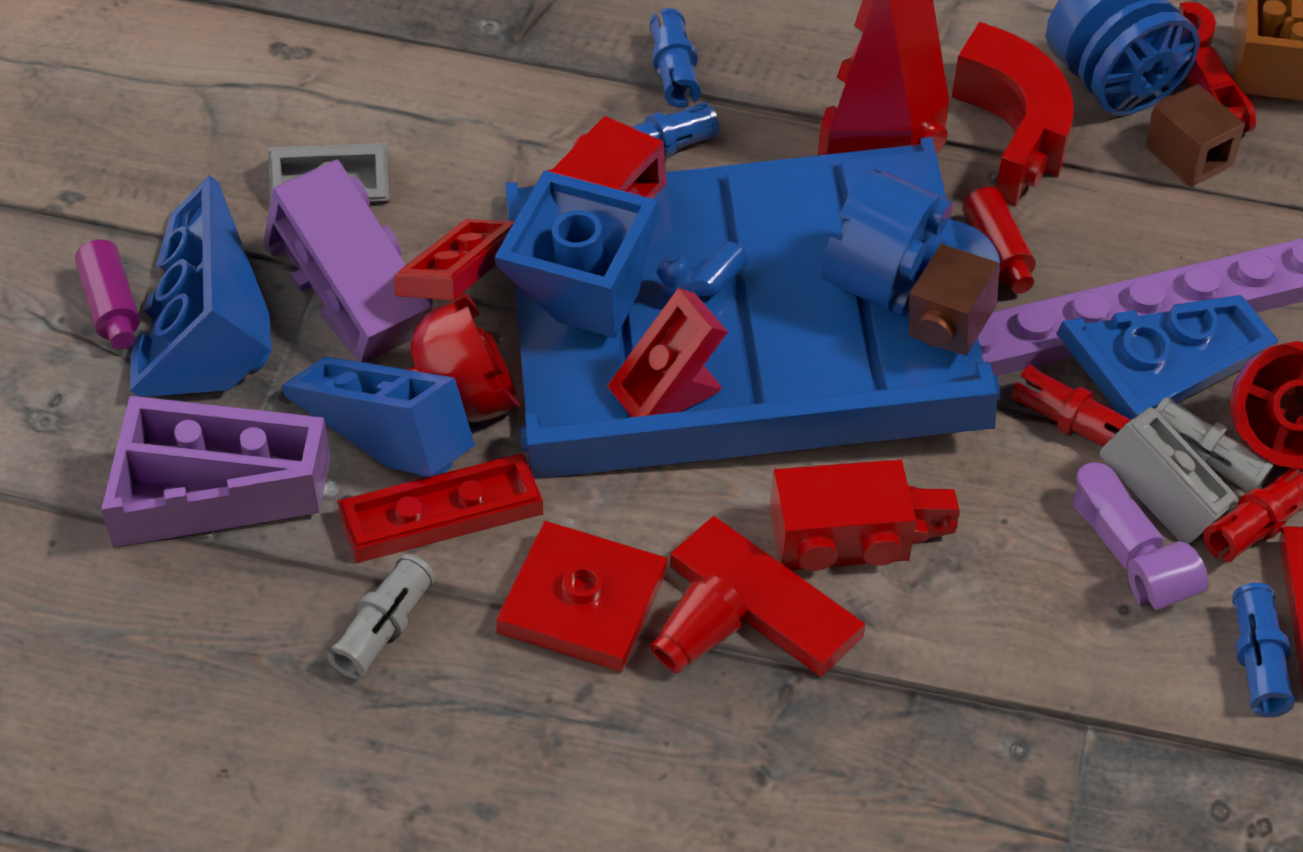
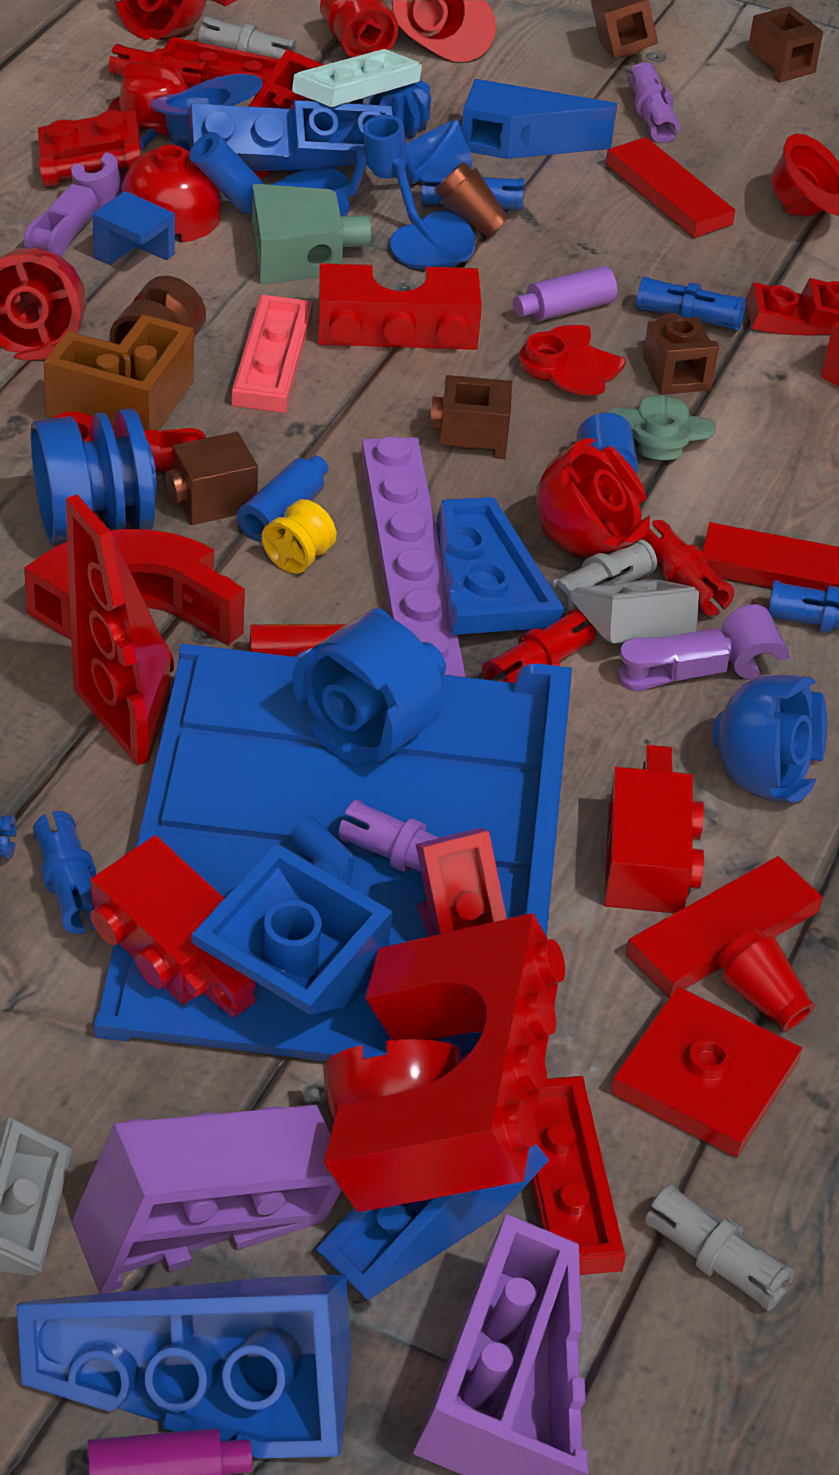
camera: 80 degrees left, 5 degrees down
red tile [394,219,515,300] -> none
copper brick [909,243,999,356] -> none
none -> blue cylinder [237,455,328,542]
none -> yellow wheel [262,499,337,574]
none -> red arch [324,913,565,1213]
none -> medium lavender pin [338,800,440,873]
none -> blue cylinder [712,675,828,803]

